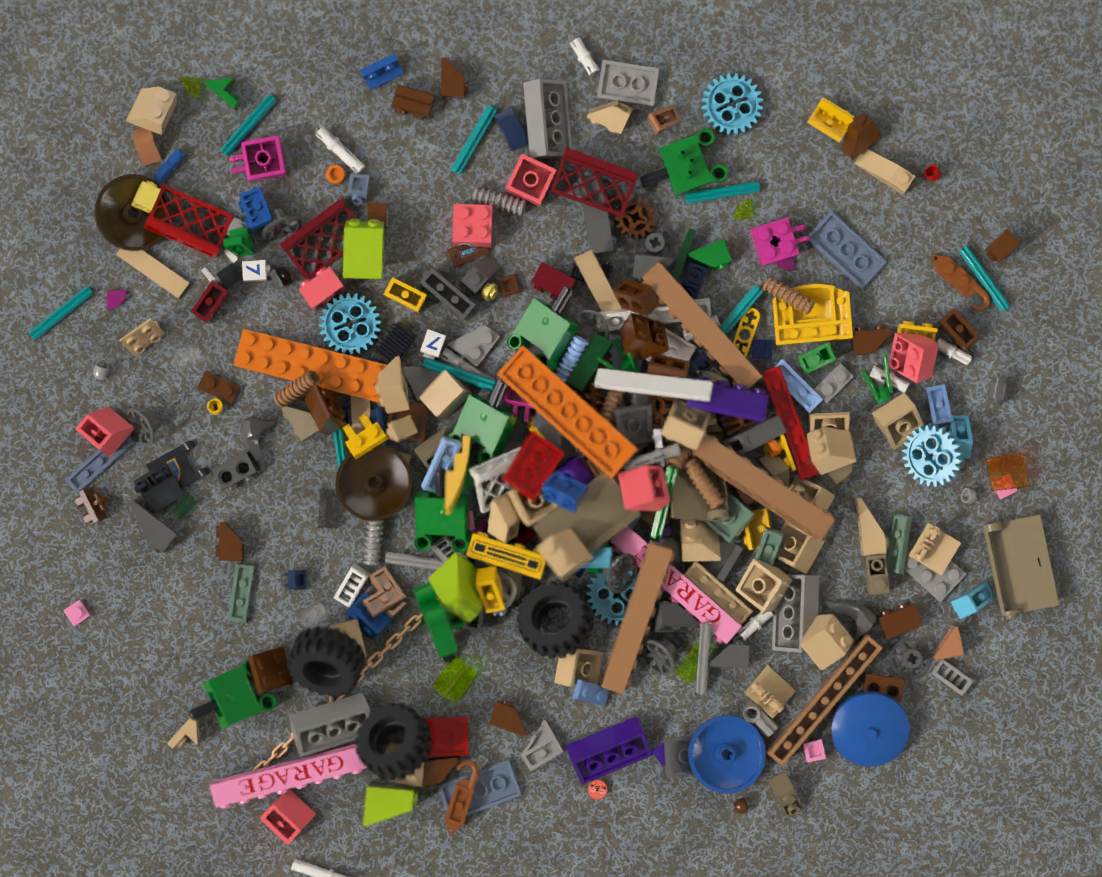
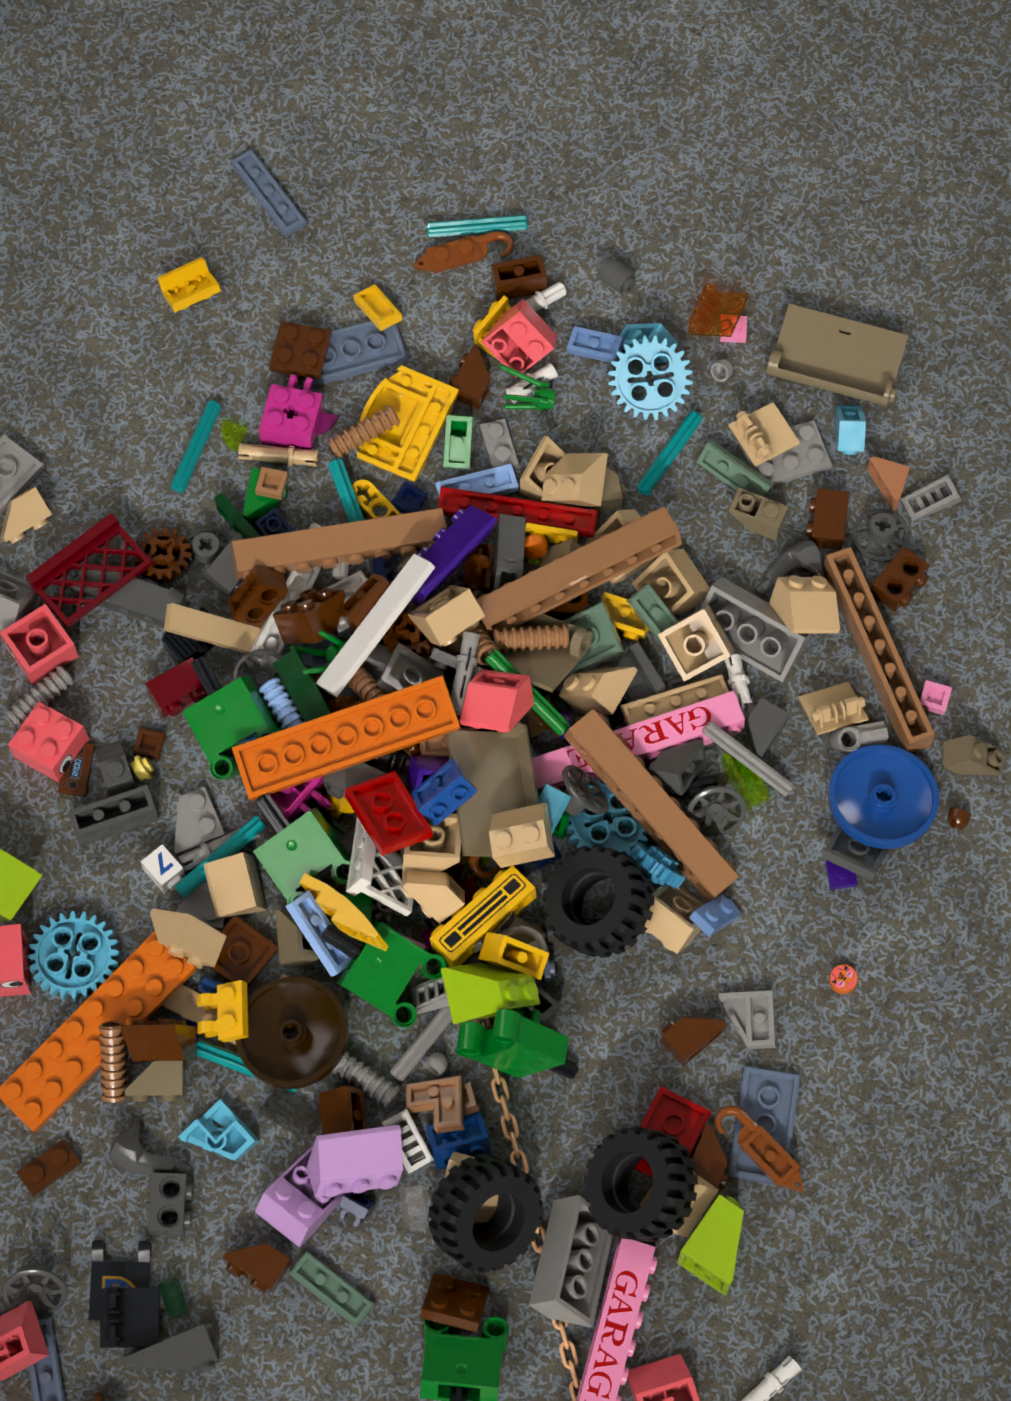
camera: 60 degrees left, 20 degrees down
yellow hinge [207,398,223,415] -> none
black brick [375,322,417,363] -> none
yellow brick [384,277,428,313] -> none
tan slope [386,415,419,443] -> none
clear neon green panel [432,656,478,704] -> none
dark purple slope [565,716,653,785] -> none
green piece [640,128,728,197] -> none
nougat slope [647,105,682,135] -> none
medium azure gear [701,73,763,136] -> none
blue dish [831,691,909,767] -> none
reddish brown slope [841,113,882,160] -> none
tan slope [854,149,915,194] -> none
tan slope [855,498,889,556] -> none
tan slope [872,393,925,450] -> none
red hinge [924,165,941,182] -> none
reddish brown slope [985,229,1021,263] -> none
none -> medium azure slope [178,1099,260,1161]
none -> sand blue tile [230,149,307,237]
none -> tan pin [238,443,319,467]
none -> medium nougat plate [255,467,288,500]
none -> lavender slope [255,1146,346,1248]
none -> reddish brown plate [269,321,332,380]
none -> lavender slope [306,1125,403,1197]
none -> reddish brown brick [319,1085,367,1135]
none -> yellow tile [353,284,403,331]
none -> light grey hinge [423,1052,448,1077]
none -> dark azure gear [629,842,685,889]
none -> teal axle [637,411,702,496]

